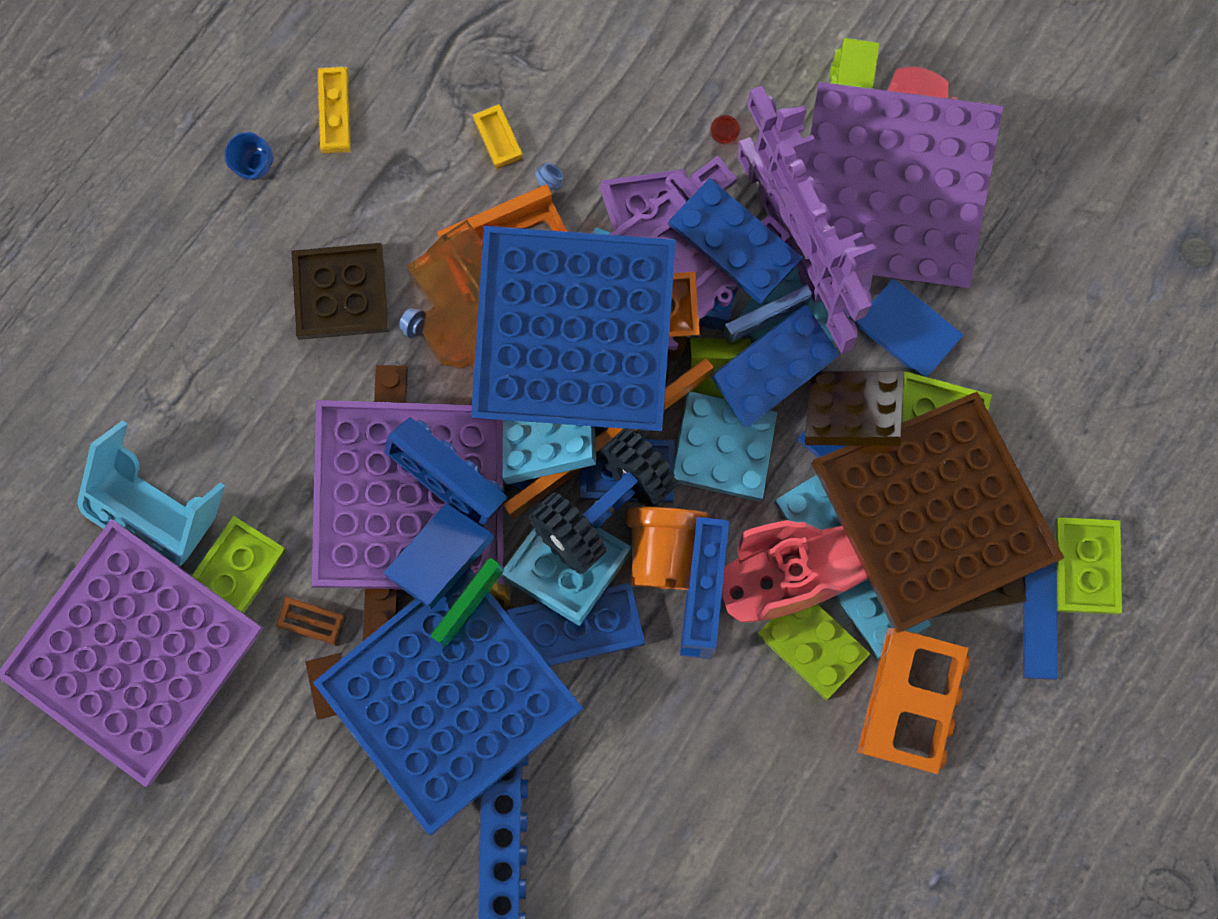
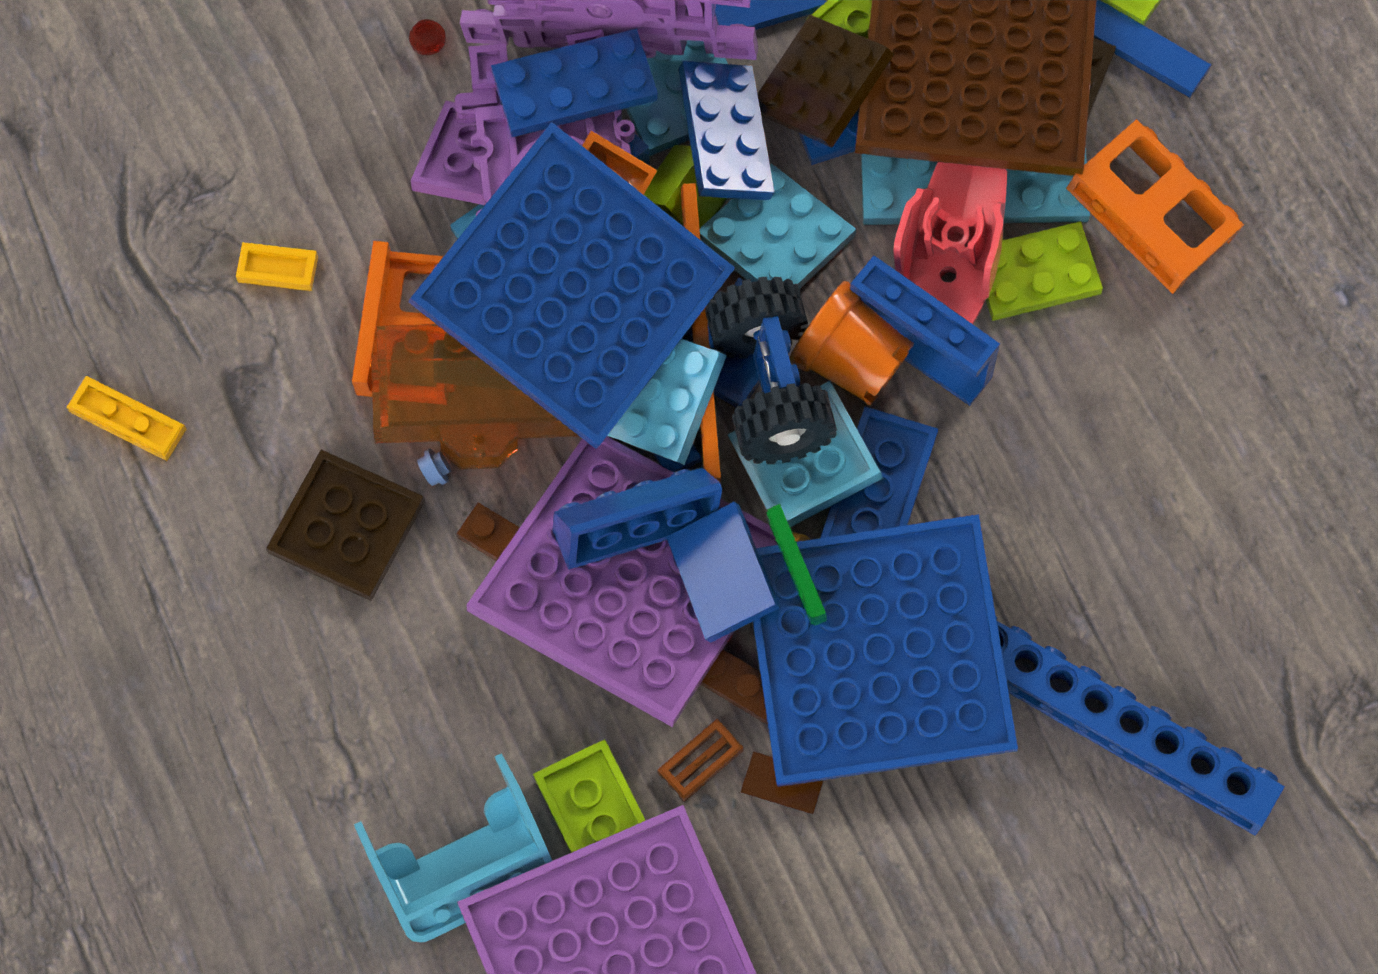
camera: 55 degrees left, 5 degrees down
blue hair [225,132,274,181] -> none
medium blue plate [535,163,564,190] -> none
medium blue tile [724,285,812,343] -> none

